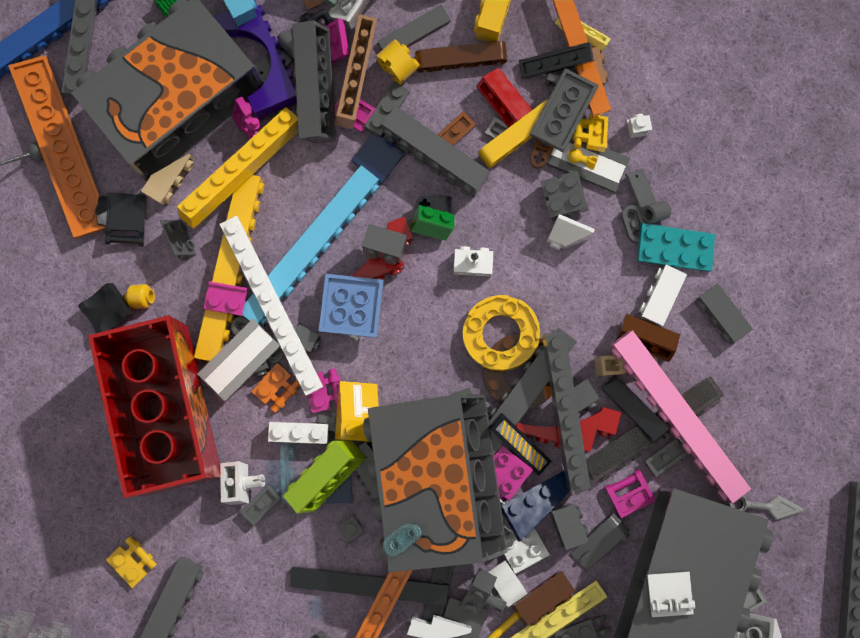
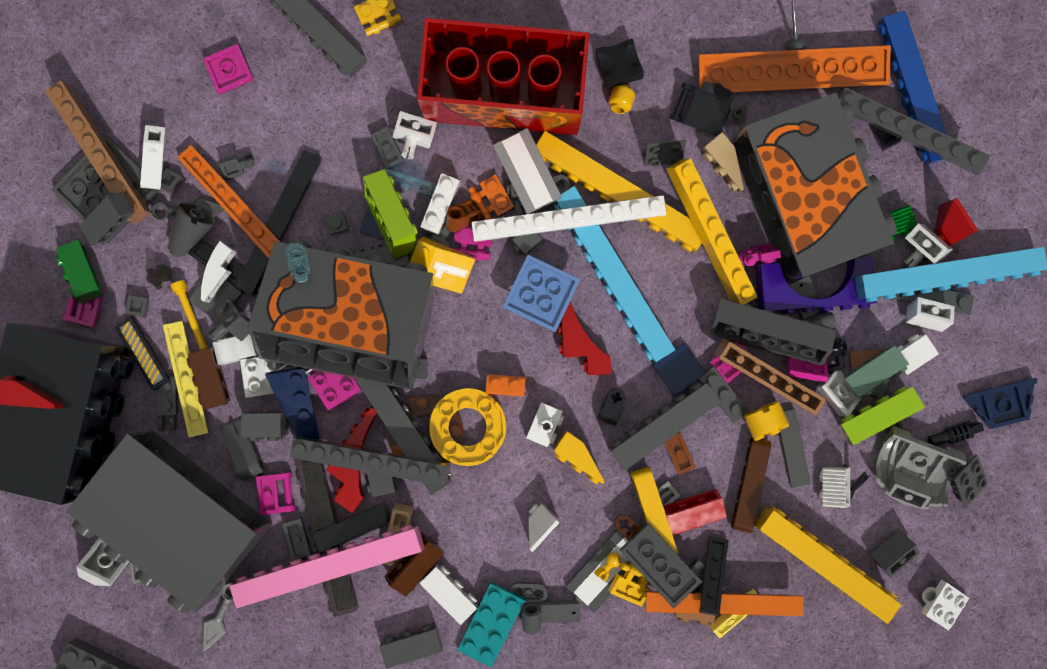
camera: 110 degrees right, 5 degrees up
dark pink plate [203,281,248,316] -> none
dark grey brick [362,224,407,265] -> none
green brick [410,205,454,241] -> none
tile [488,413,552,475] -> none
dark grey piece [540,171,589,221] -> none
white brick [626,114,652,138] -> none
white hinge [648,572,695,617] -> none
none -> dark orange piece [446,199,483,232]
none -> orange brick [486,374,526,397]
none -> yellow slope [553,430,605,484]
none -> dark grey plate [727,103,747,123]
none -> black plate [874,130,902,151]

